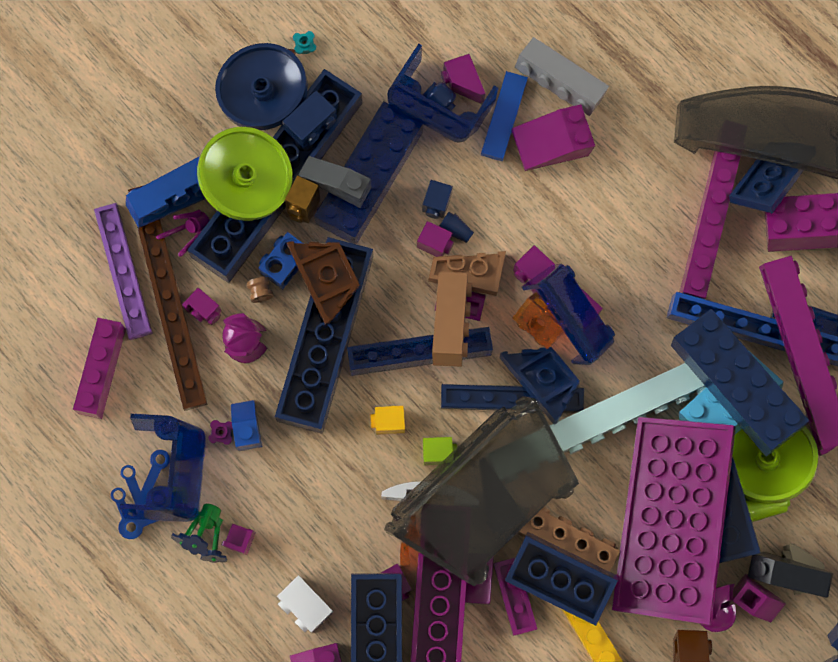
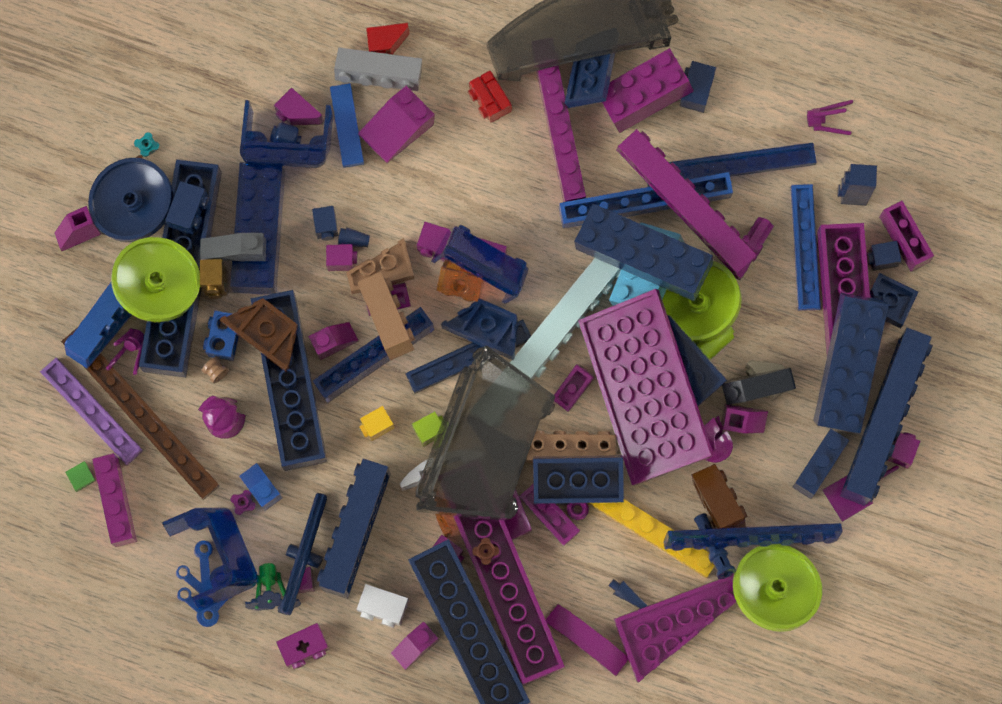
camera: 20 degrees left, 0 degrees up
magenta brick [182,288,222,325] -> none
none -> magenta slope [54,206,101,251]
none -> bright green tile [65,461,96,492]
none -> magenta brick [276,623,330,670]
none -> dark blue axle [280,493,327,616]
none -> dark blue hinge [286,544,323,569]
none -> magenta slope [308,322,359,361]
none -> dark blue brick [317,459,391,599]
none -> red slope [366,23,410,55]
none -> red brick [468,70,512,123]
none -> copper plate [472,538,500,565]
none -> magenta slope [551,364,596,412]
none -> magenta plate [567,503,589,520]

